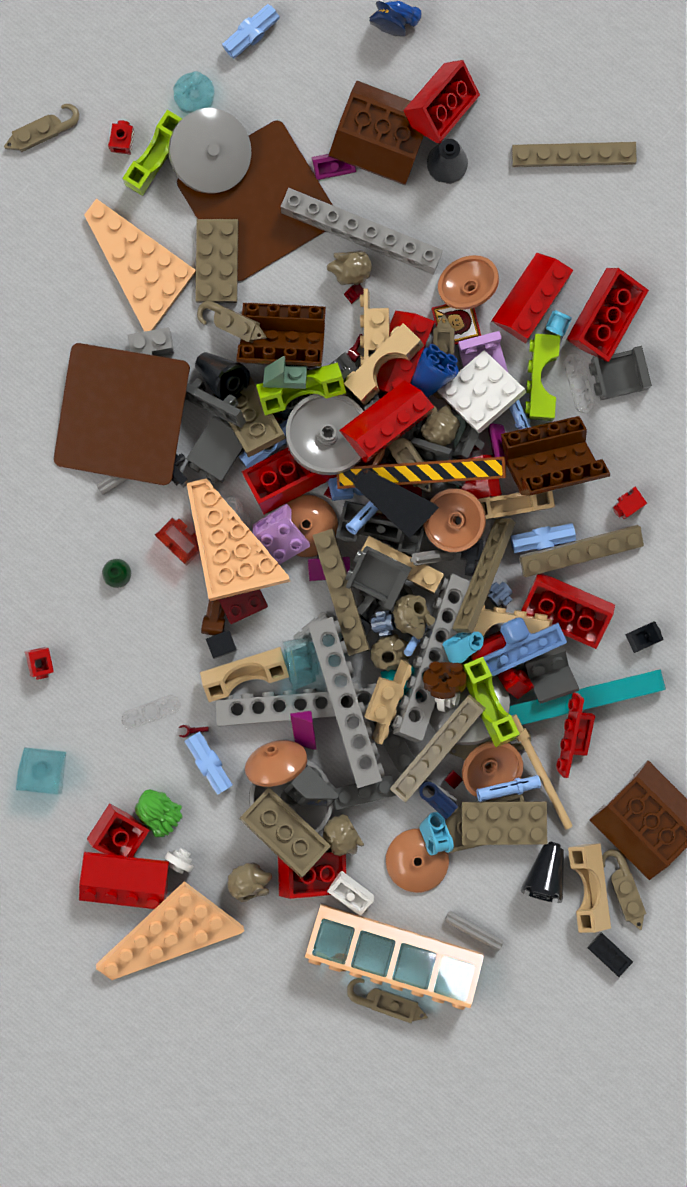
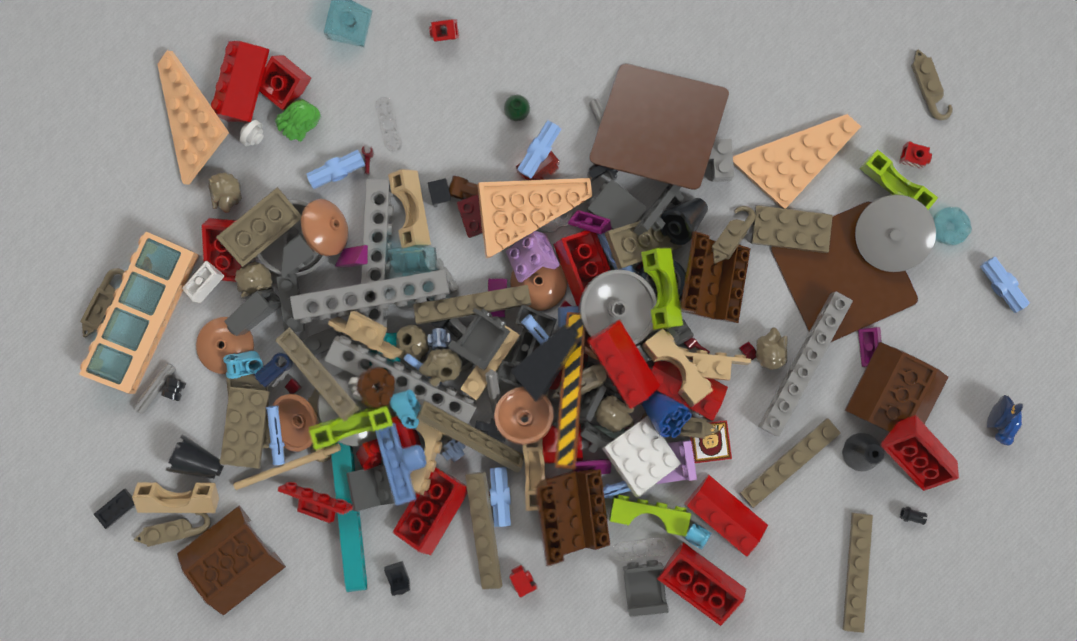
camera: 95 degrees right, 0 degrees up
sand green slope [263,356,307,389] -> none
nougat dish [438,255,499,310] -> none
none -> black wheel [161,377,187,401]
none -> dark grey slope [224,289,281,336]
none -> light blue piece [517,120,562,179]
none -> magenta slope [568,210,612,234]
none -> dark tan plate [740,418,841,508]
none -> black pin [900,506,927,525]

